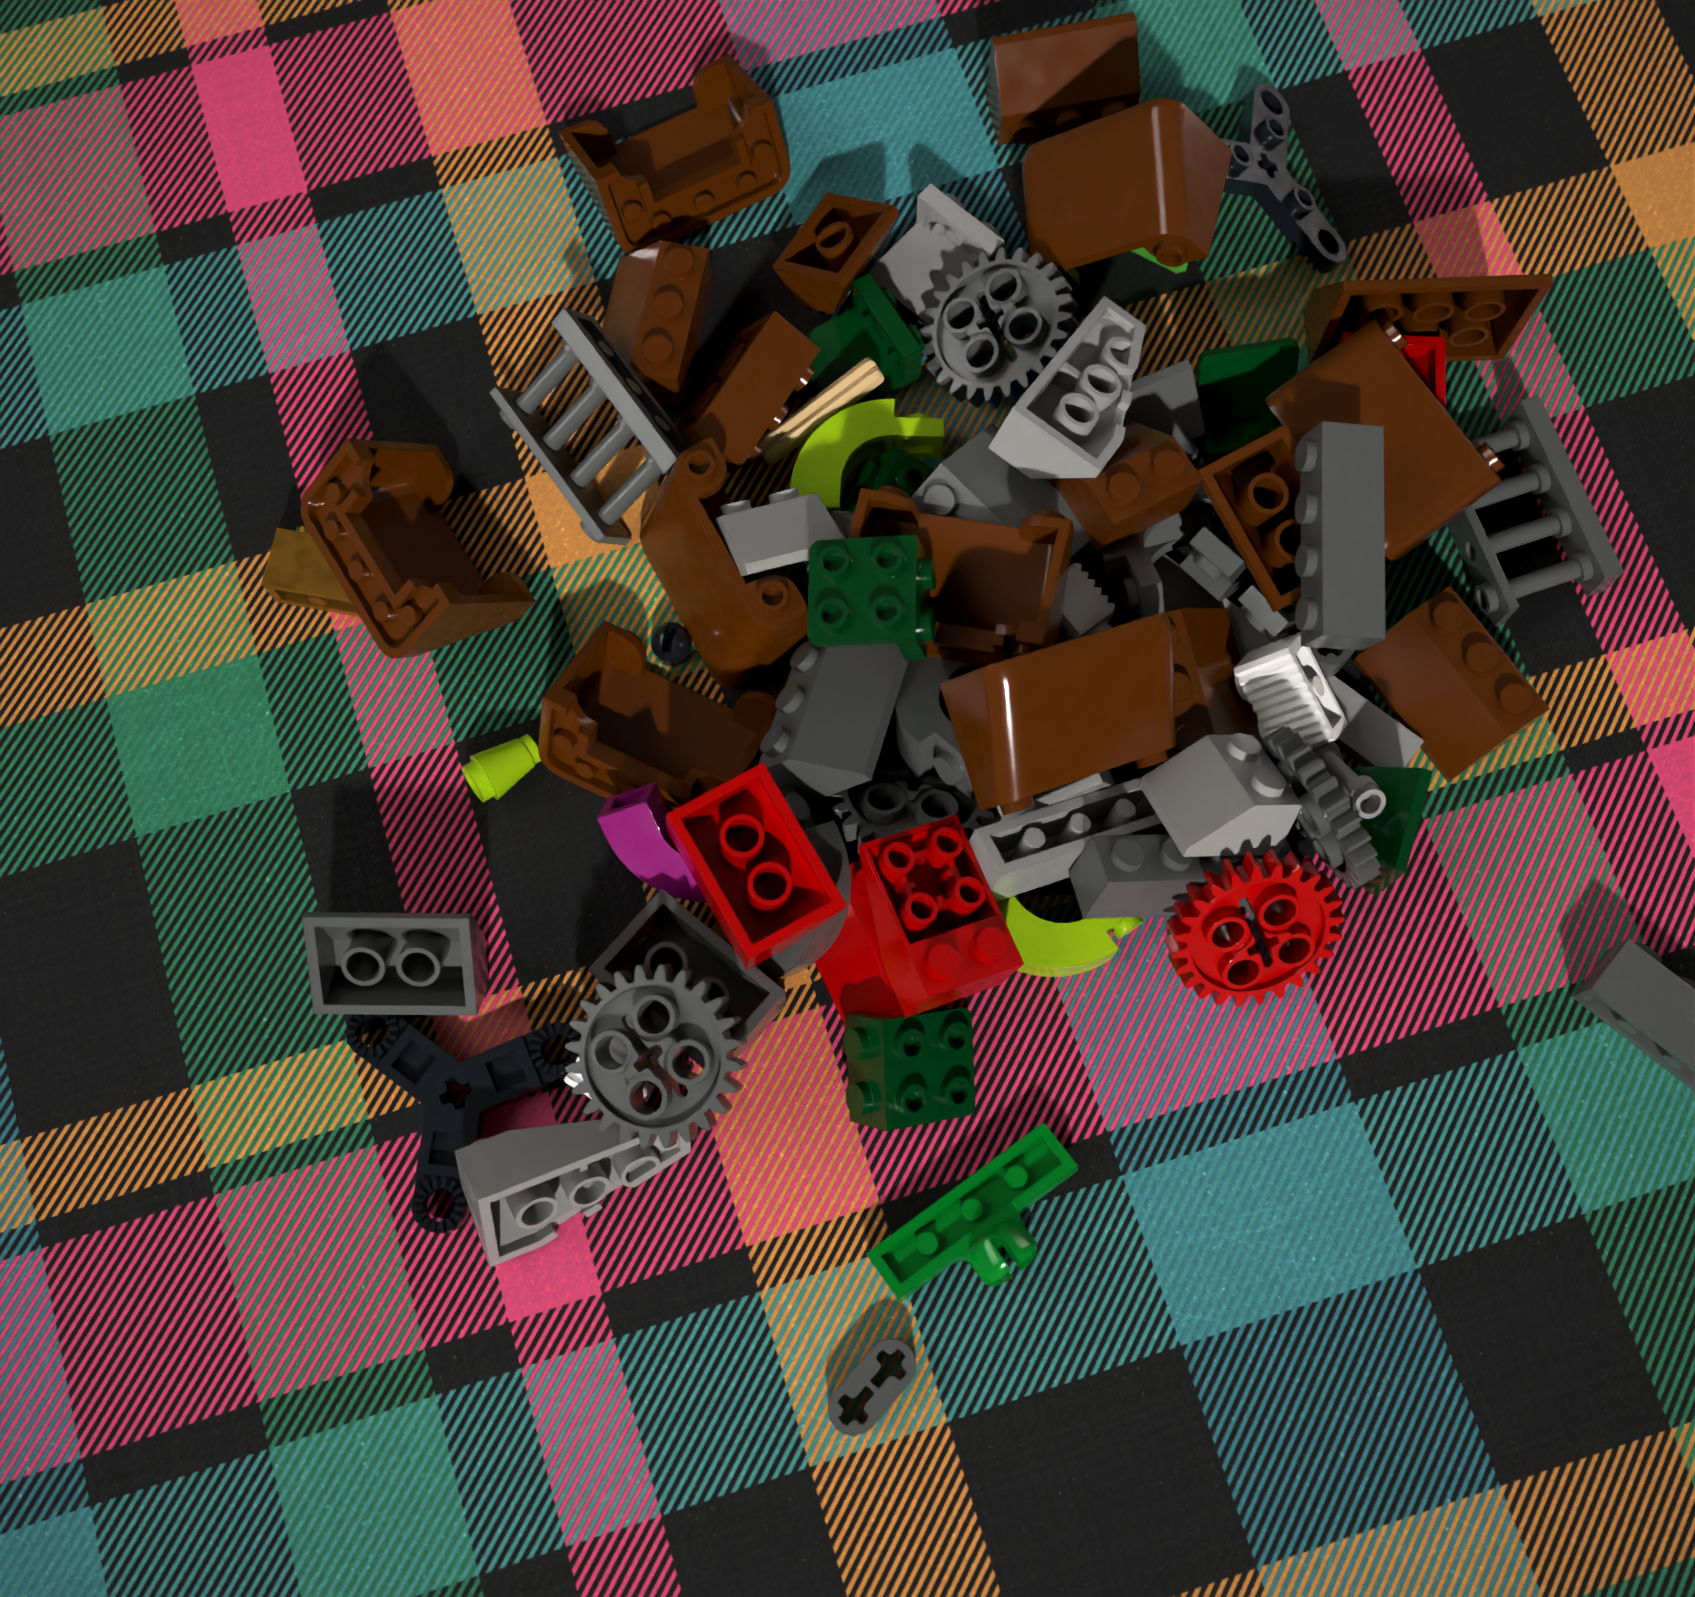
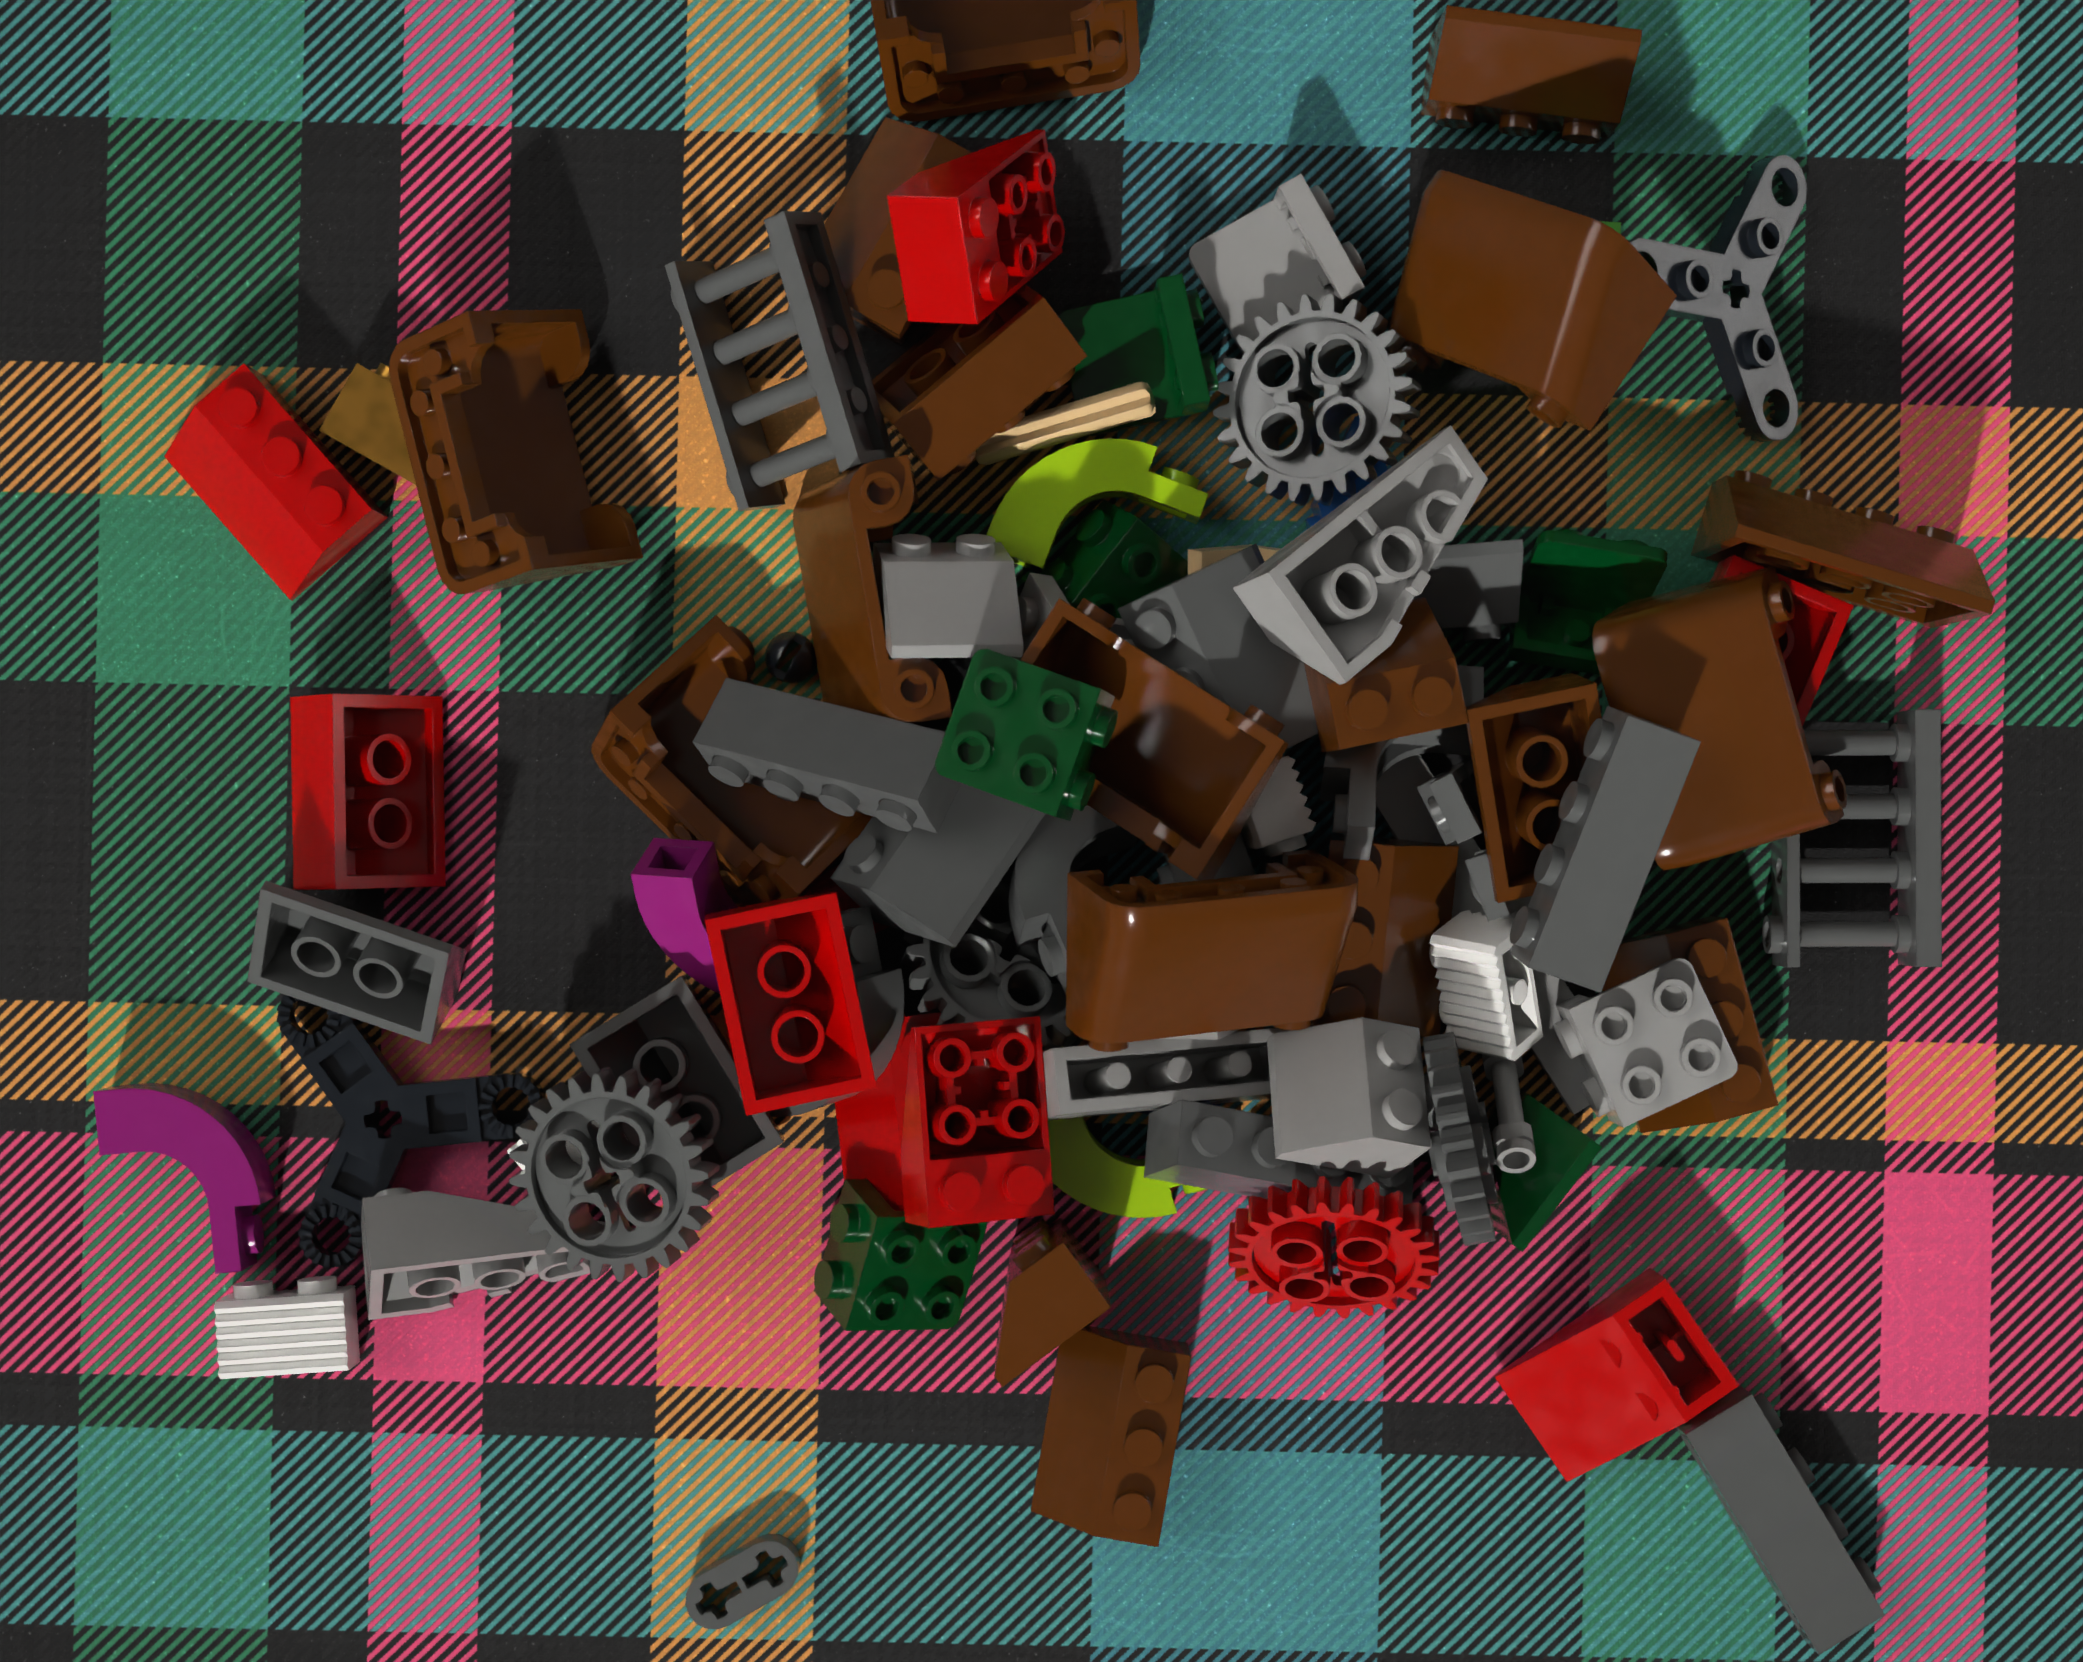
camera: 15 degrees right, 15 degrees up
lime cone [461,734,541,802] -> none
reddish brown slope [772,193,900,314] -> none
green plate [866,1122,1078,1303] -> none
none -> magenta arch [93,1083,276,1274]
none -> red slope [164,363,388,601]
none -> white brick [214,1276,360,1379]
none -> red slope [290,694,446,890]
none -> dark grey brick [693,678,961,833]
none -> red slope [887,129,1065,325]
none -> reddish brown slope [994,1218,1111,1387]
none -> reddish brown slope [1031,1326,1191,1547]
none -> red slope [1494,1268,1739,1482]
none -> light grey bracket [1554,958,1738,1128]

